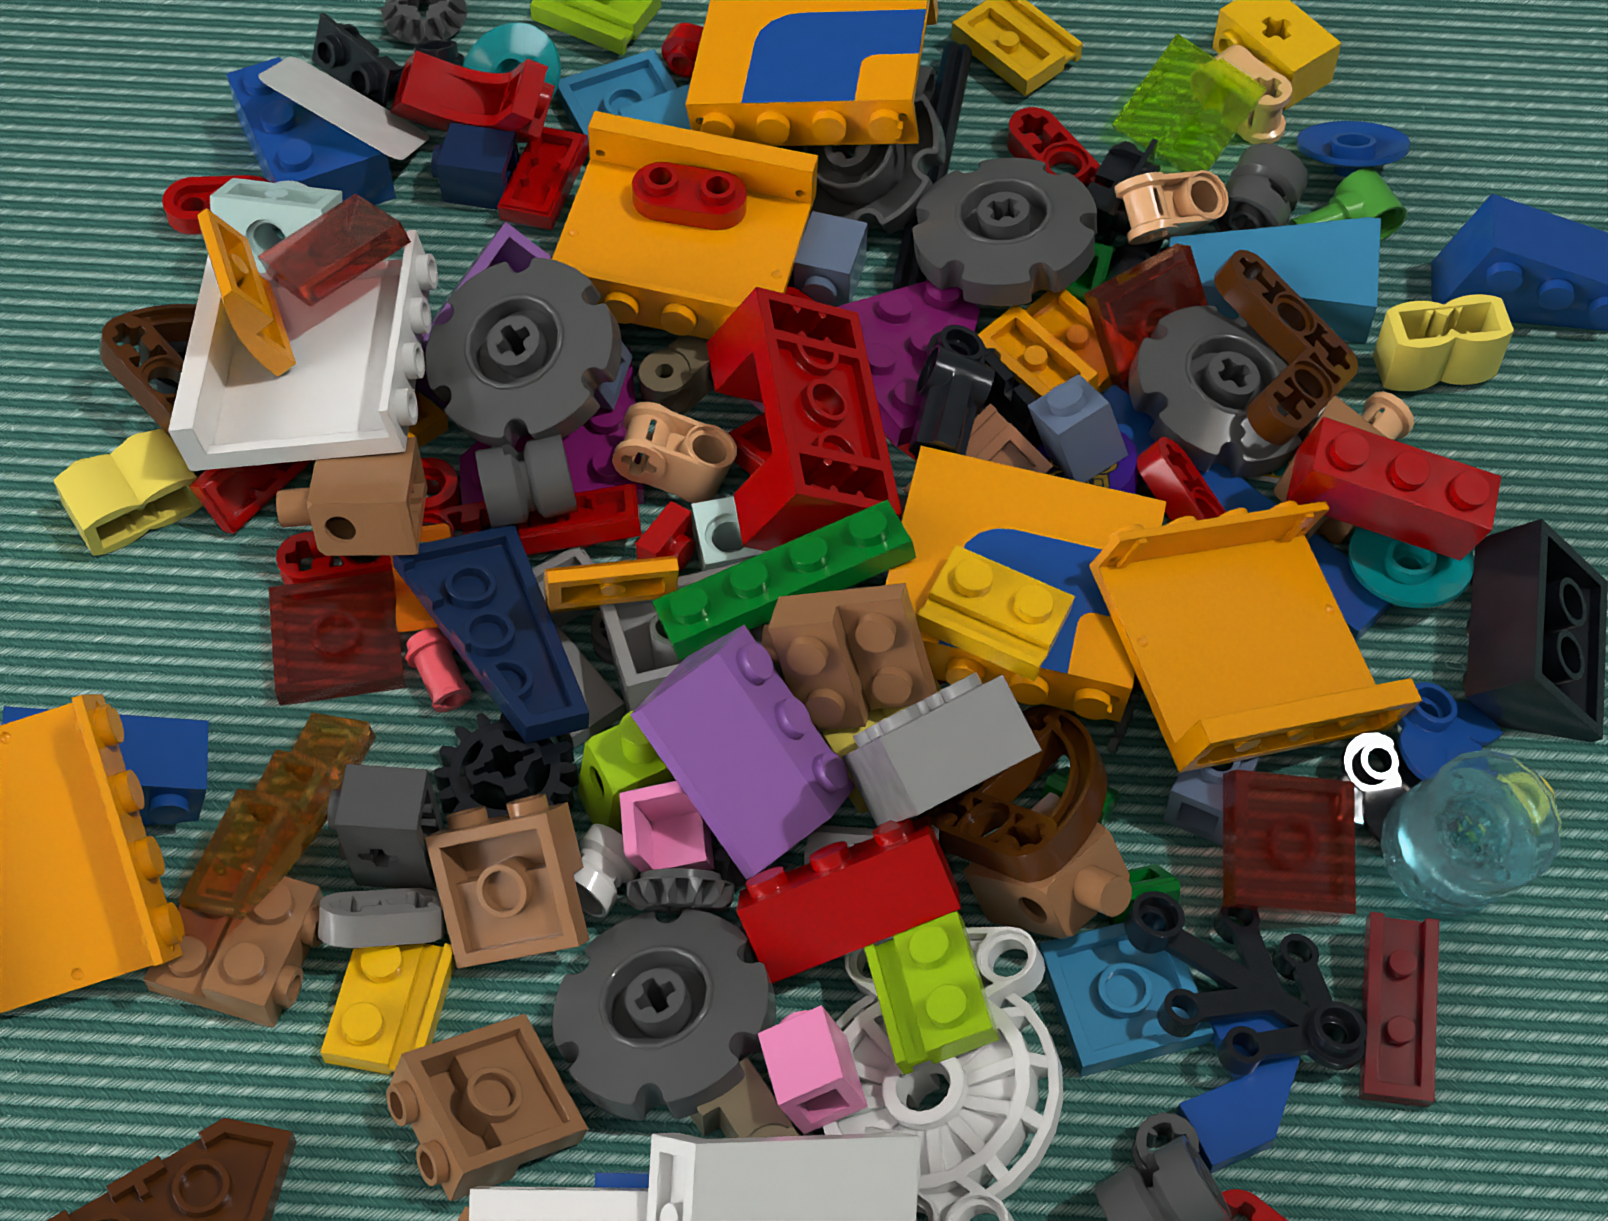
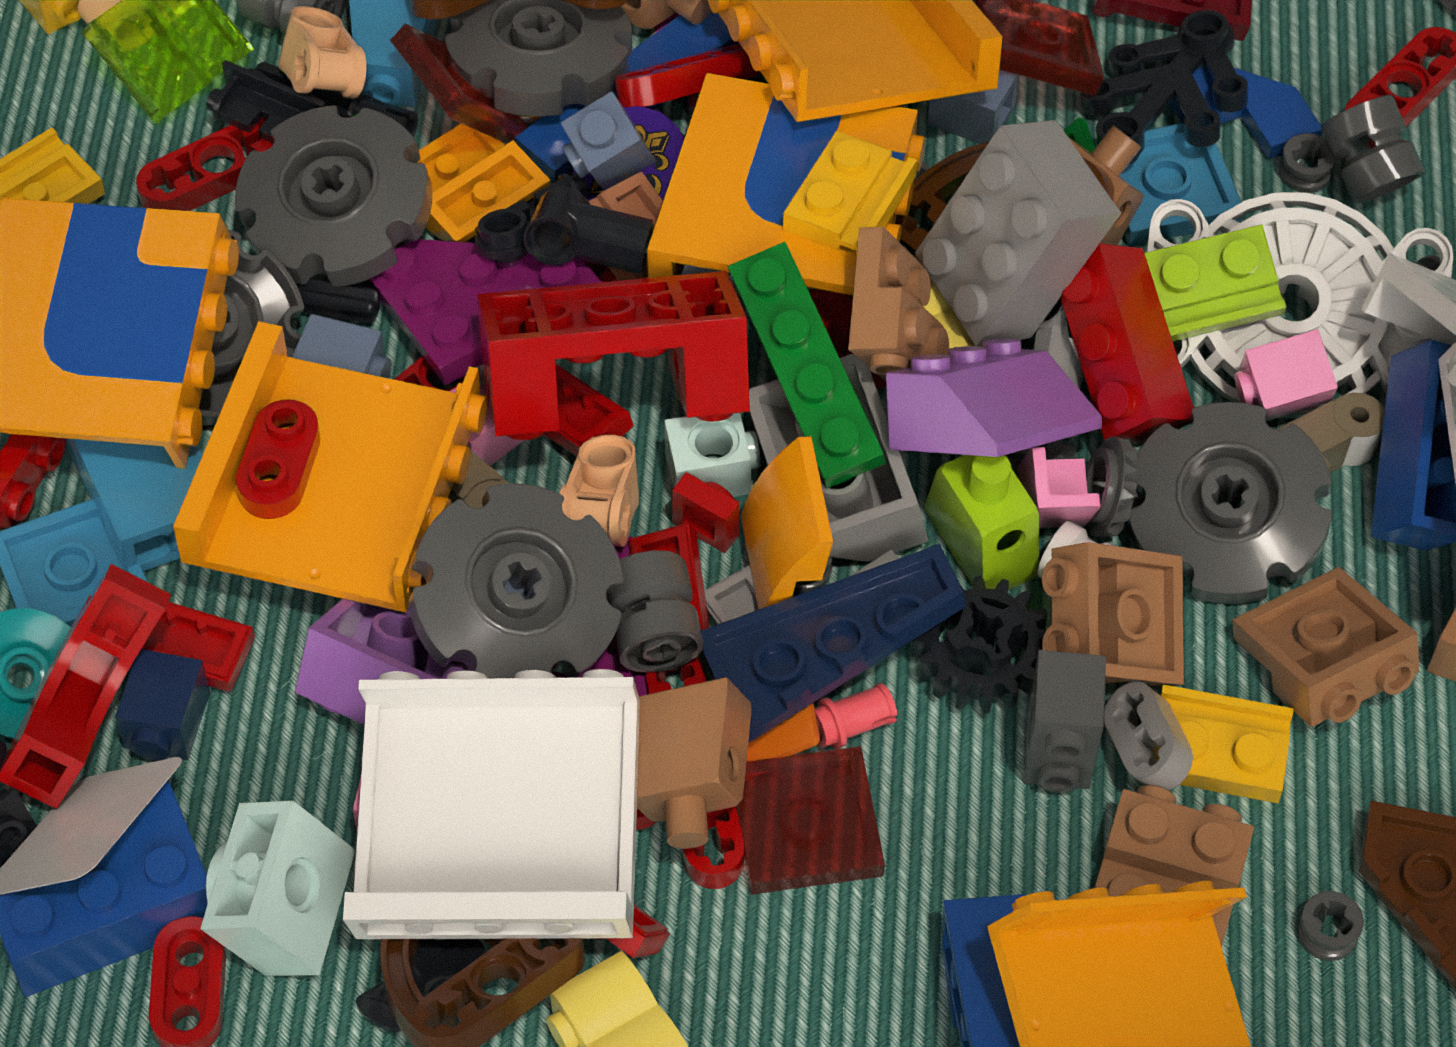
camera: 90 degrees left, 0 degrees up
clear orange slope [178,713,376,920] -> none
light orange slope [197,208,296,377] -> none
clear red tile [257,193,411,307] -> none
none -> dark grey bush [1297,891,1364,961]

